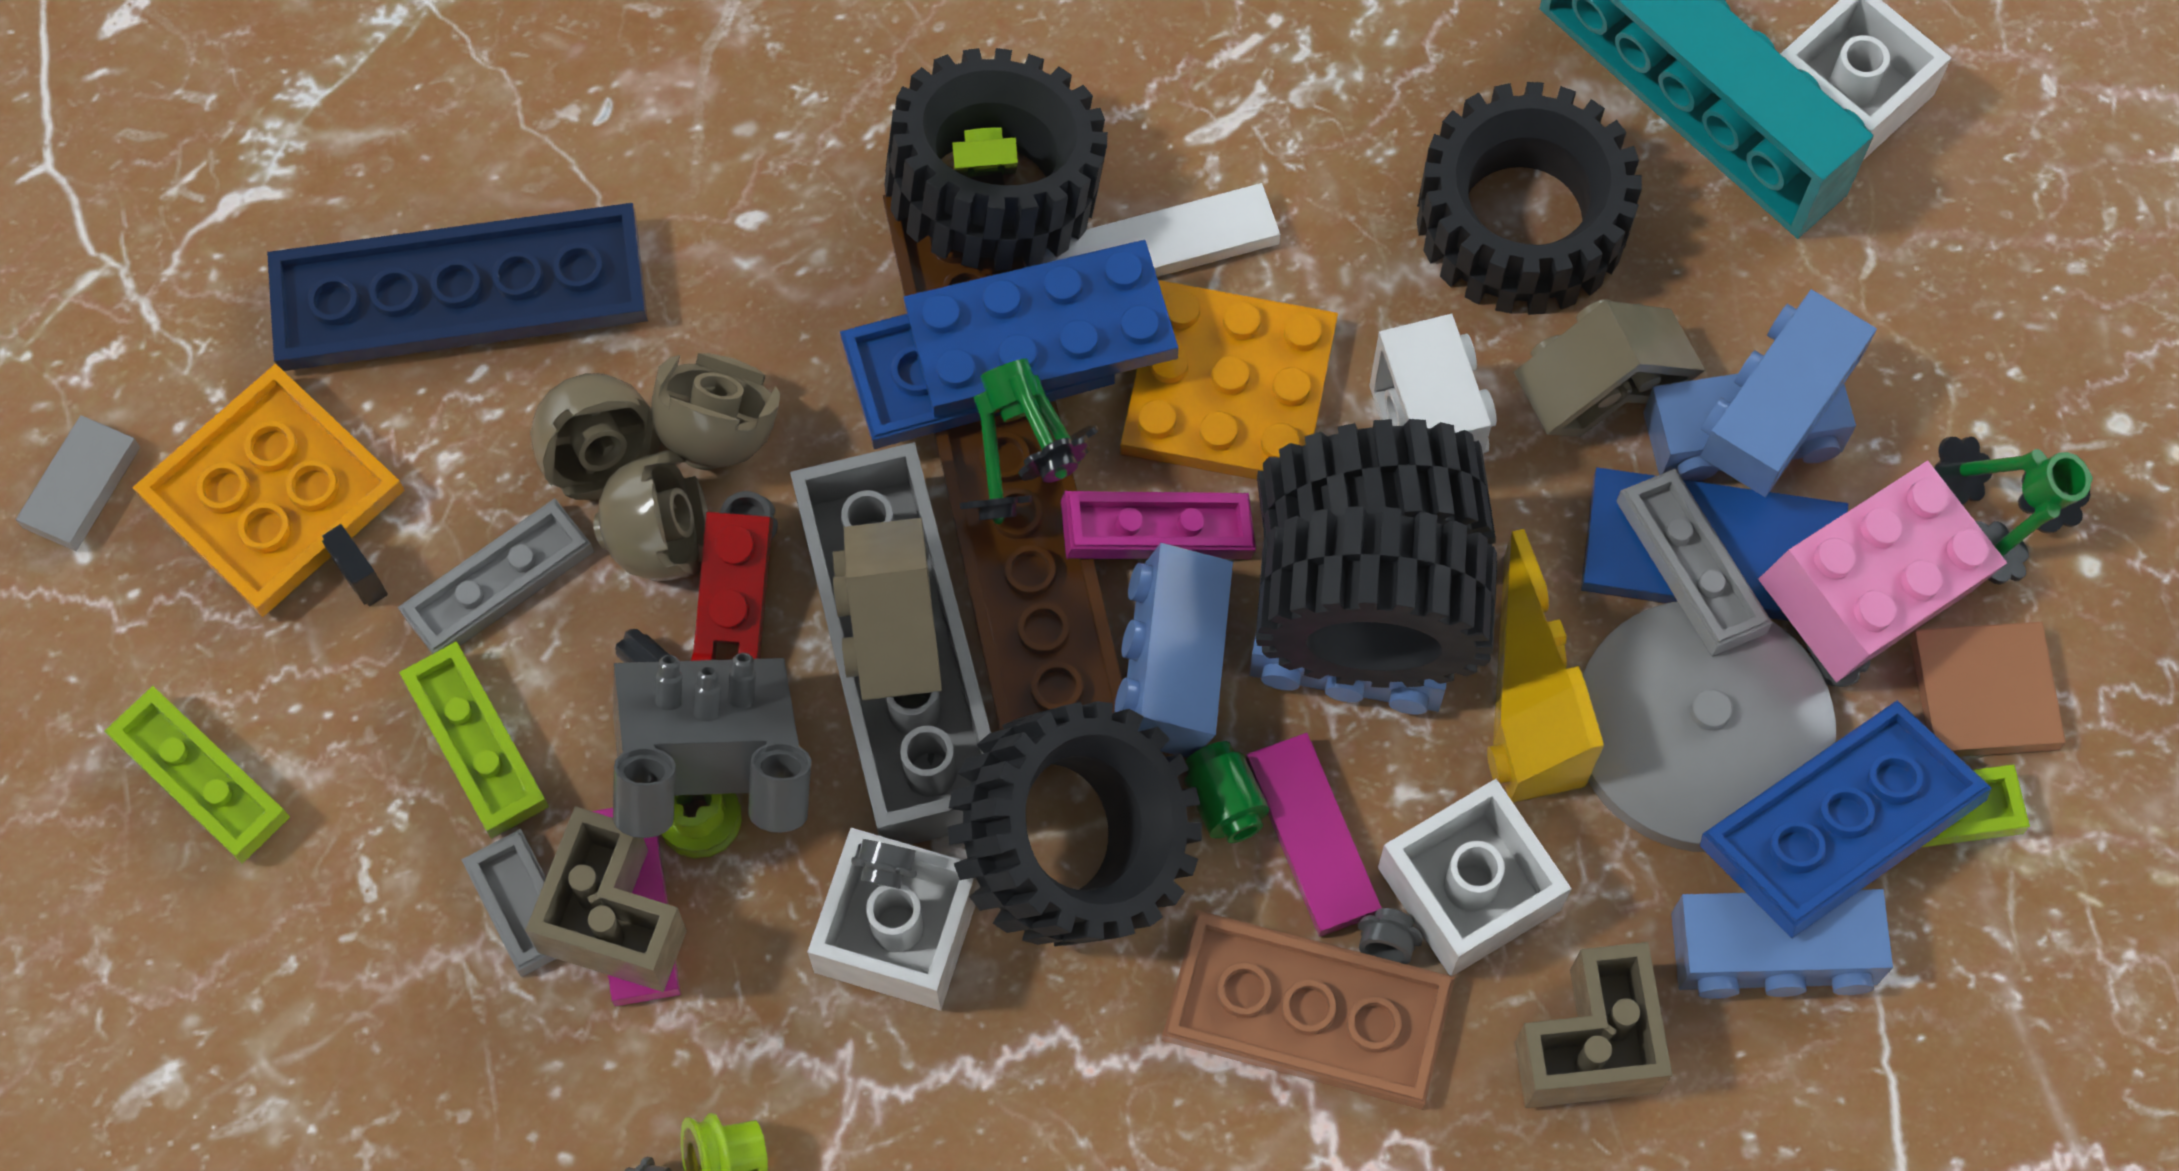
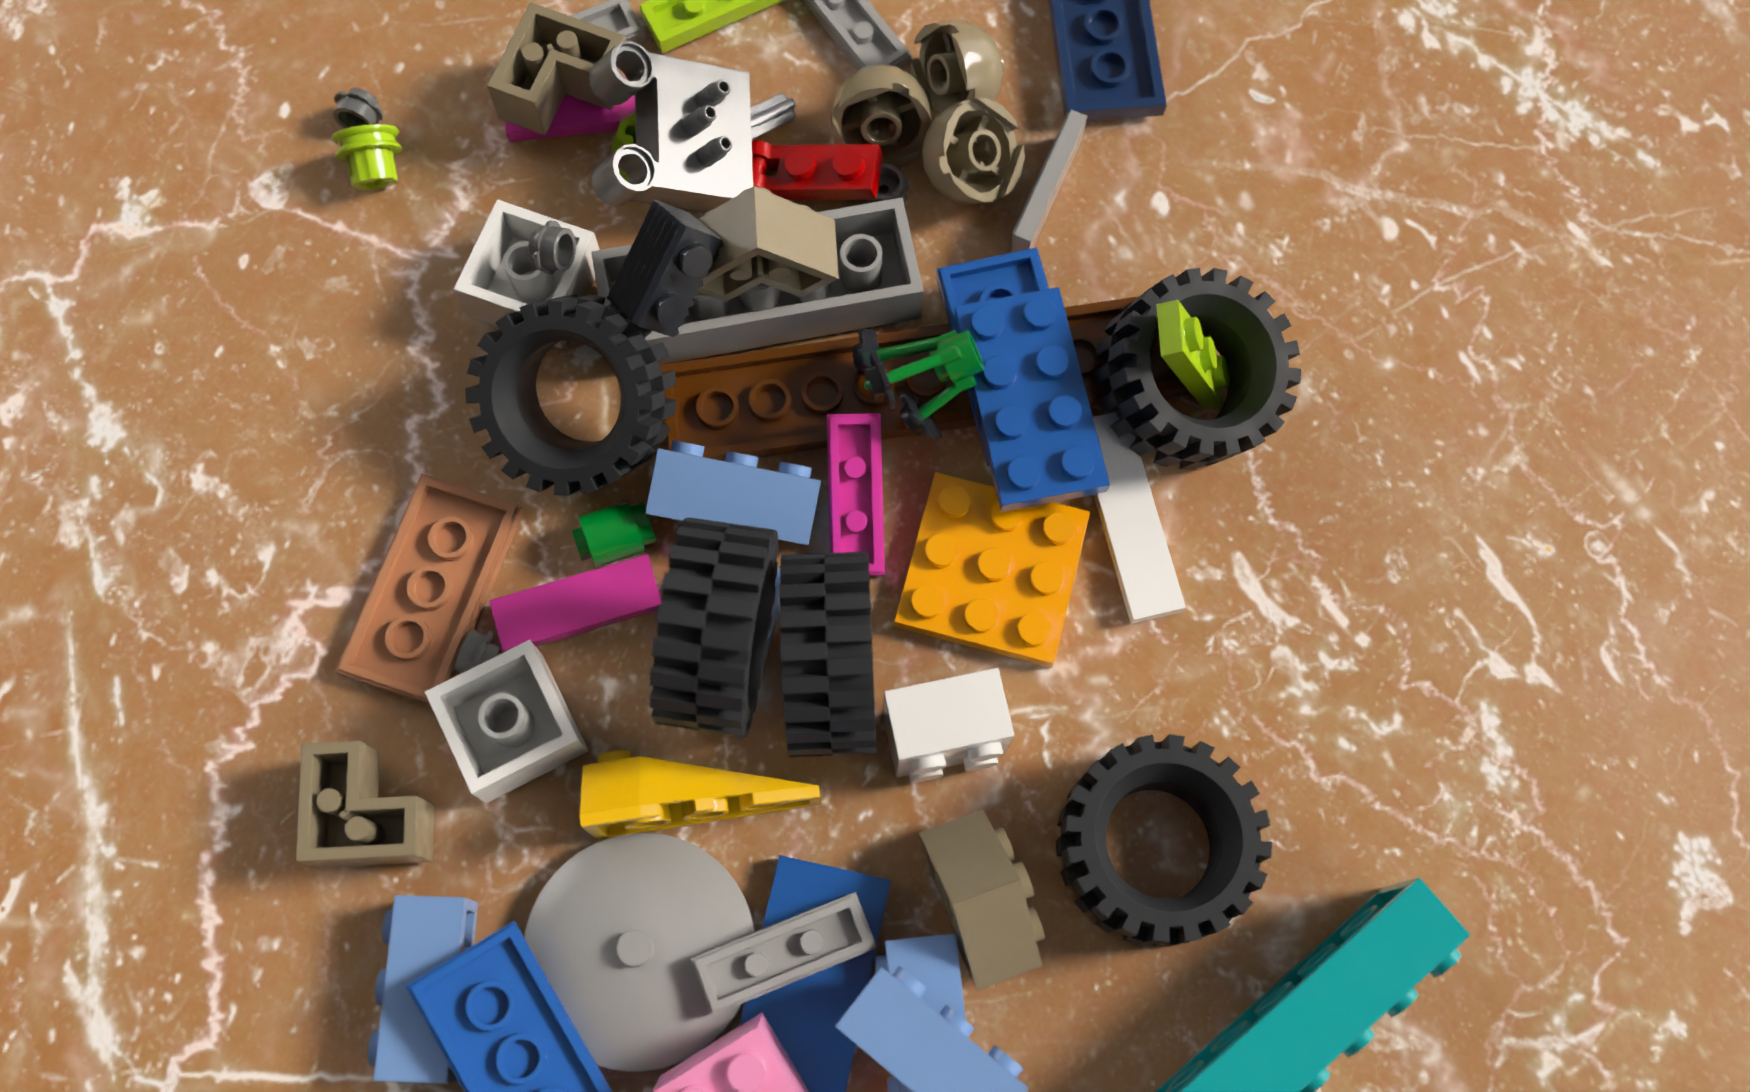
camera: 90 degrees right, 5 degrees up
none -> black brick [606,200,723,337]
none -> light grey tile [1008,110,1087,253]

